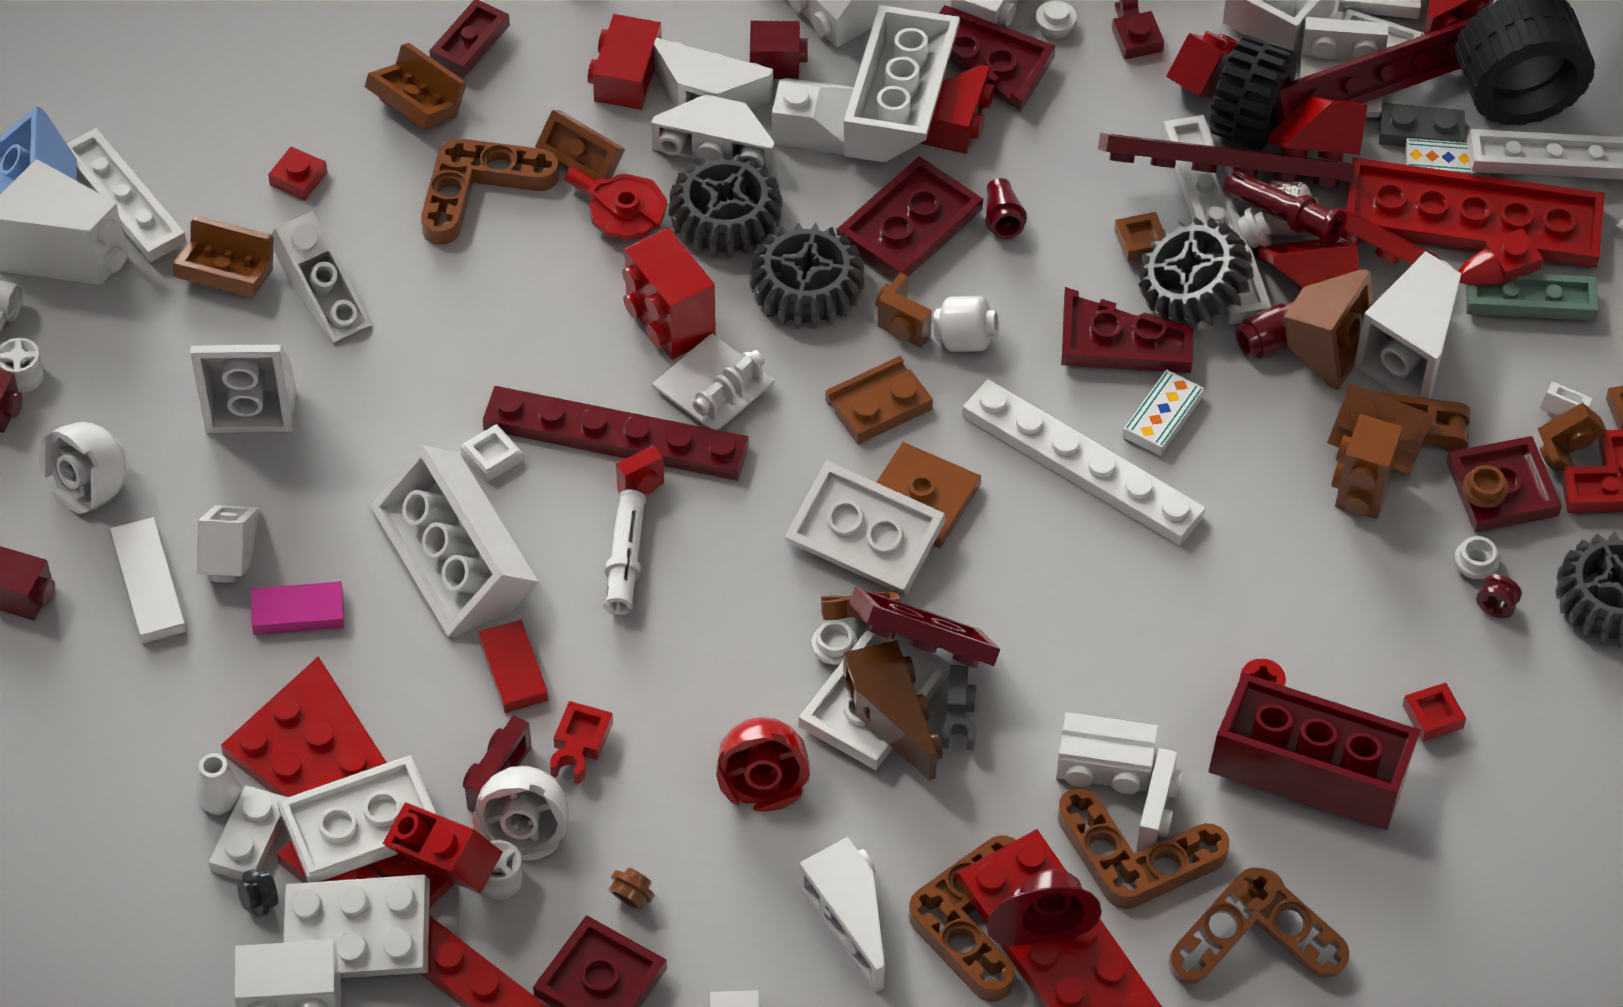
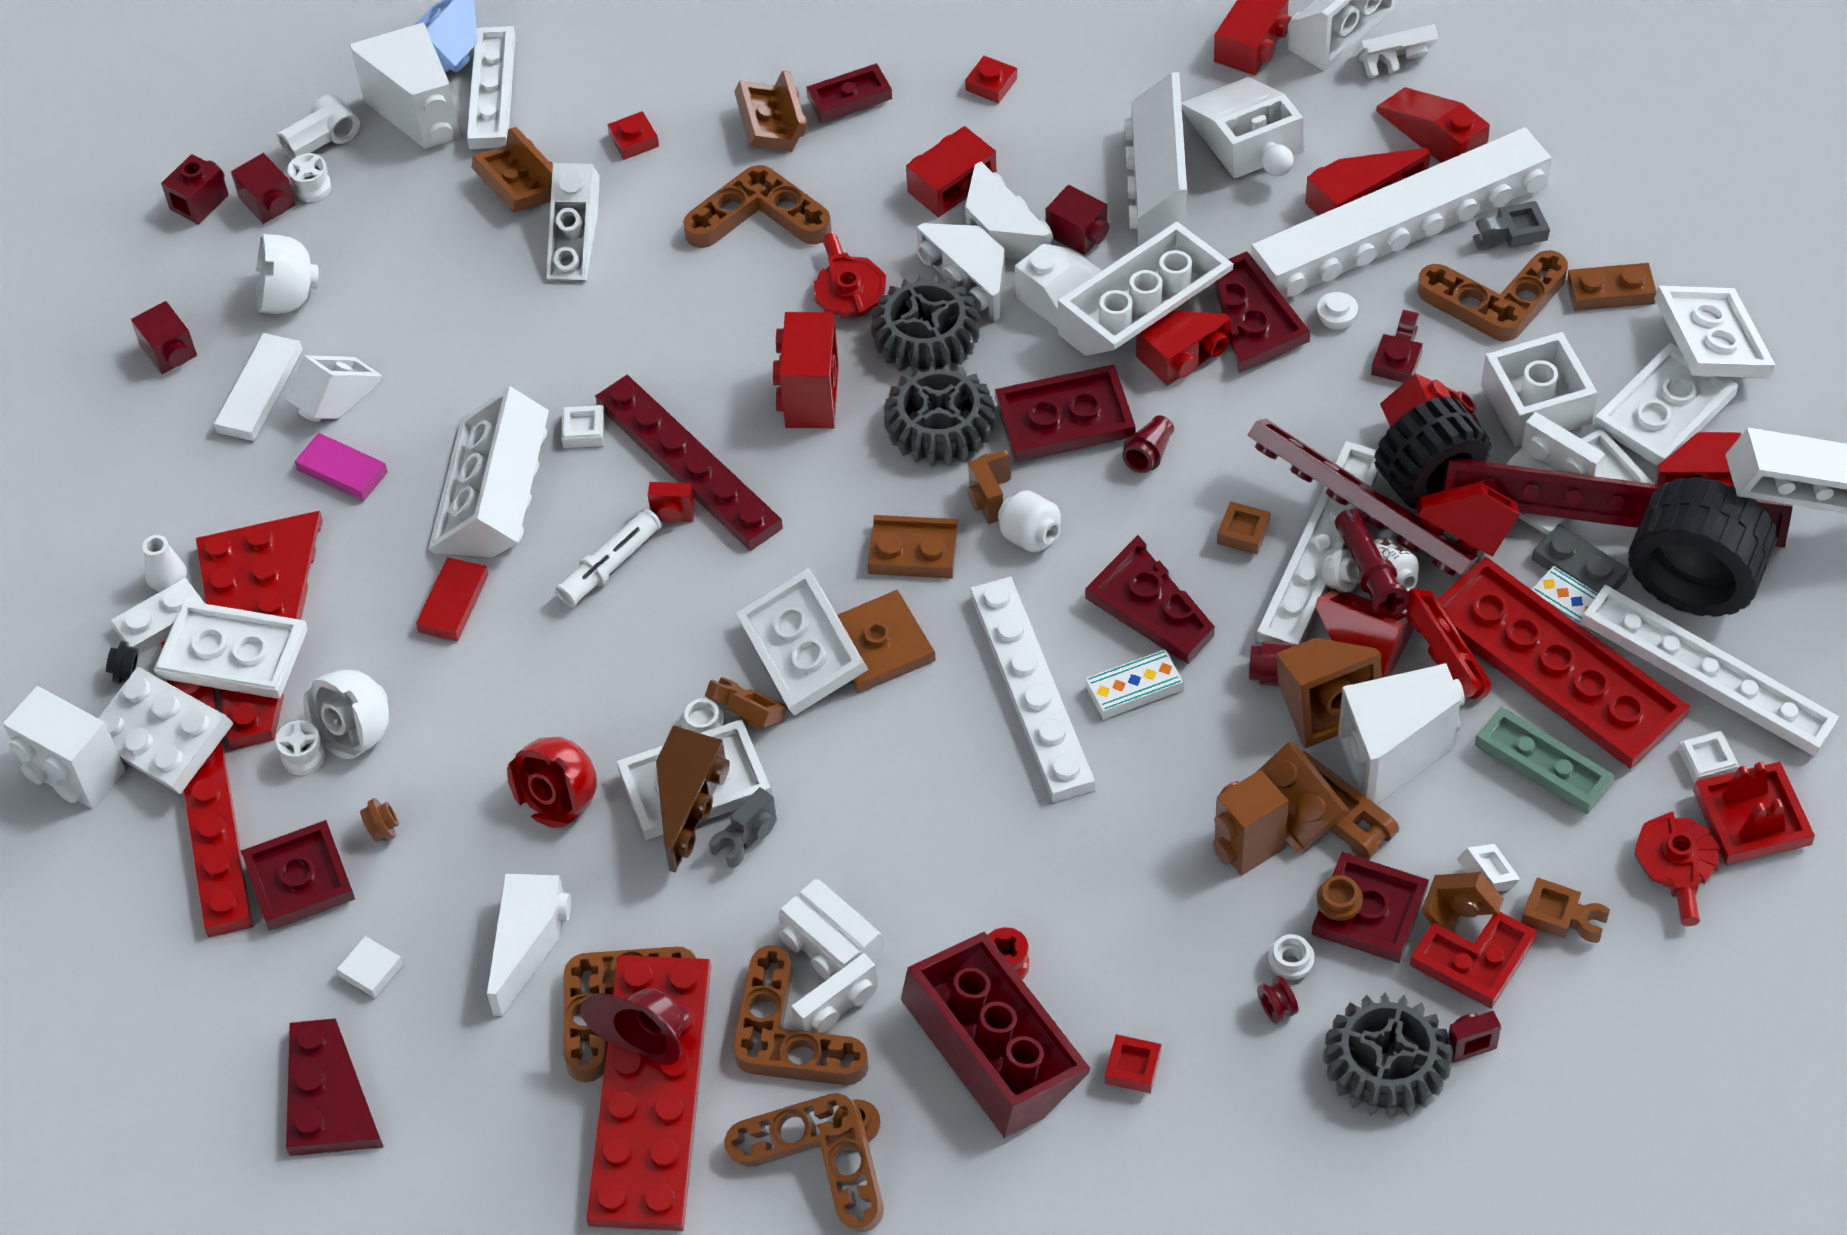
camera: 40 degrees right, 0 degrees up
white slope [190,345,296,433] -> none
red slope [382,802,503,894] -> none
dark red plate [463,715,532,812] -> none
dark orange plate [535,110,625,181] -> none
red plate [550,701,613,784] -> none
white hinge [652,333,775,430] -> none
dark red plate [849,587,1001,668] -> none
dark grey gear [1137,217,1254,330] -> none
red plate [1458,228,1543,286] -> none

